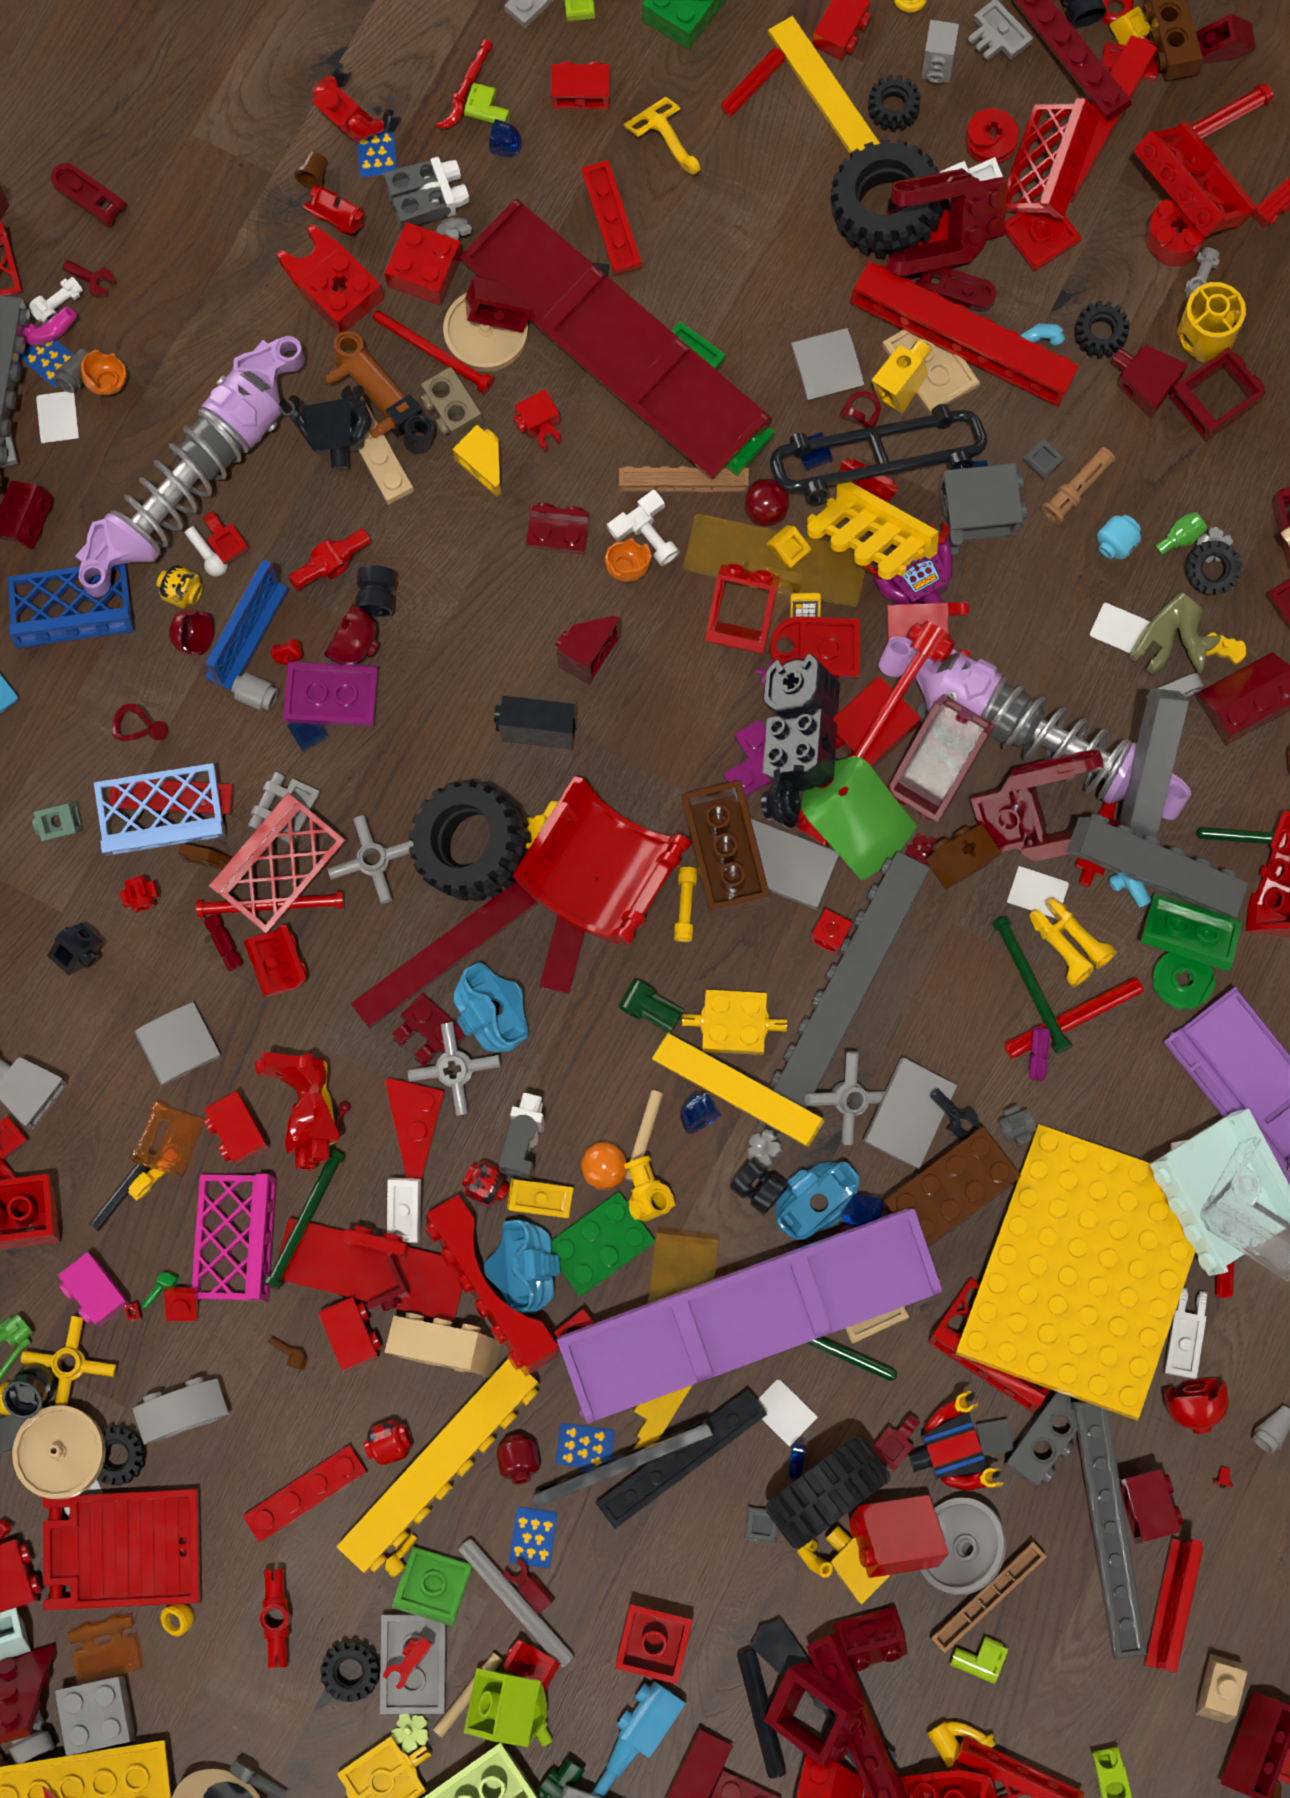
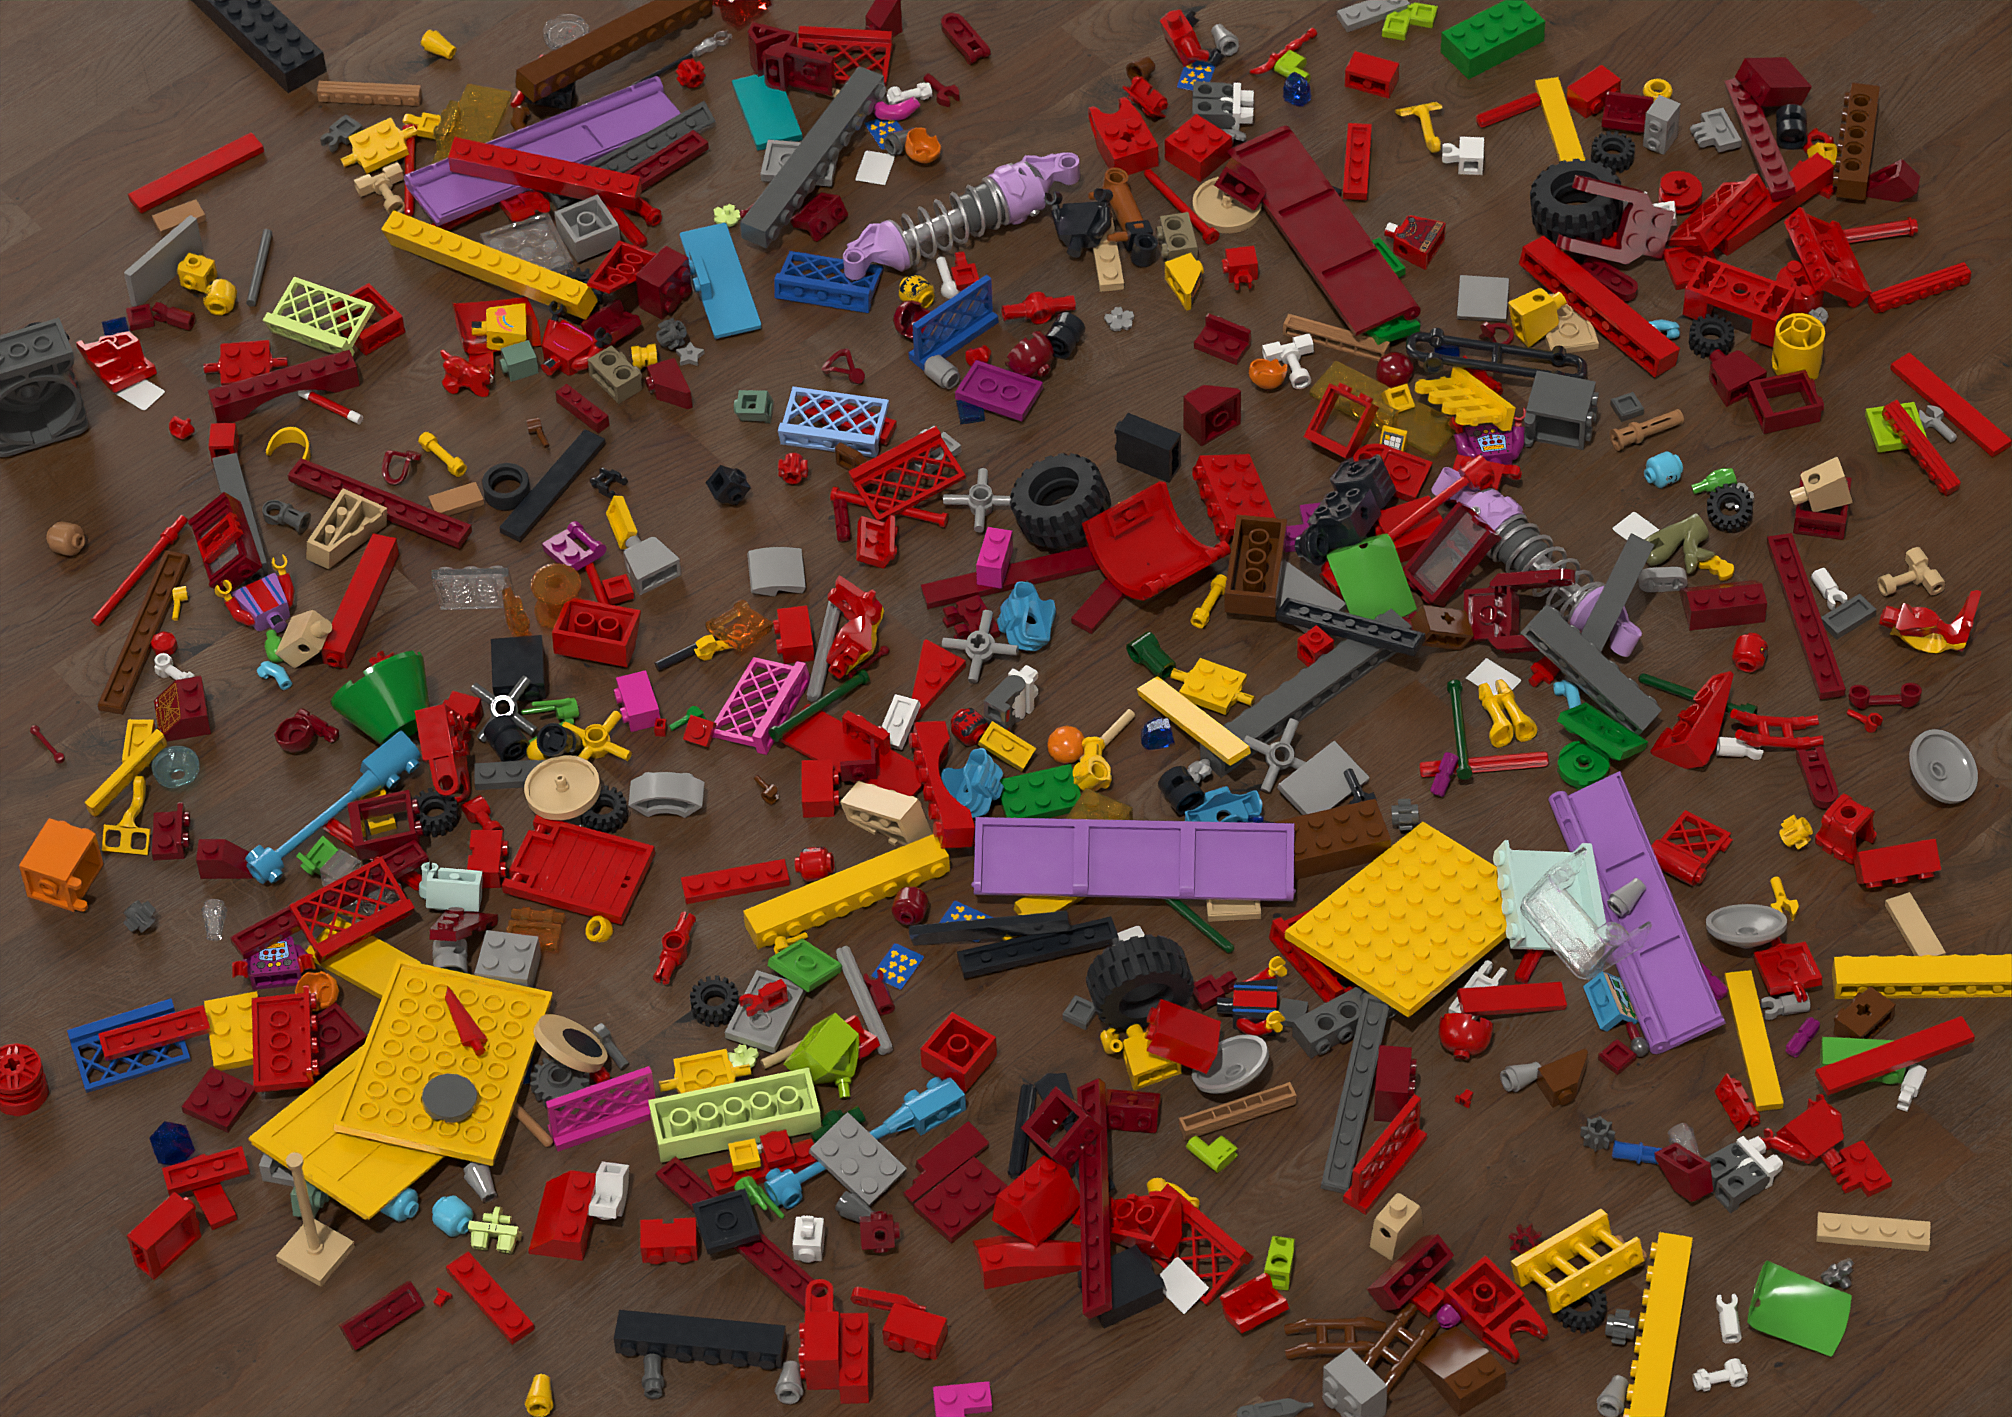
camera: 20 degrees right, 25 degrees down
none -> light grey axle [807,601,841,702]
none -> dark pink brick [976,527,1013,588]
none -> light grey plant [1104,307,1134,331]
none -> red bracket [1192,454,1276,543]
none -> light grey cone [1211,24,1239,56]
none -> black tile [1276,597,1426,657]
none -> torso [1384,215,1446,270]
none -> white brick [1442,137,1484,175]
none -> red tile [1457,982,1567,1016]
none -> dark red bracket [1601,92,1654,133]
none -> red plate [1683,256,1796,347]

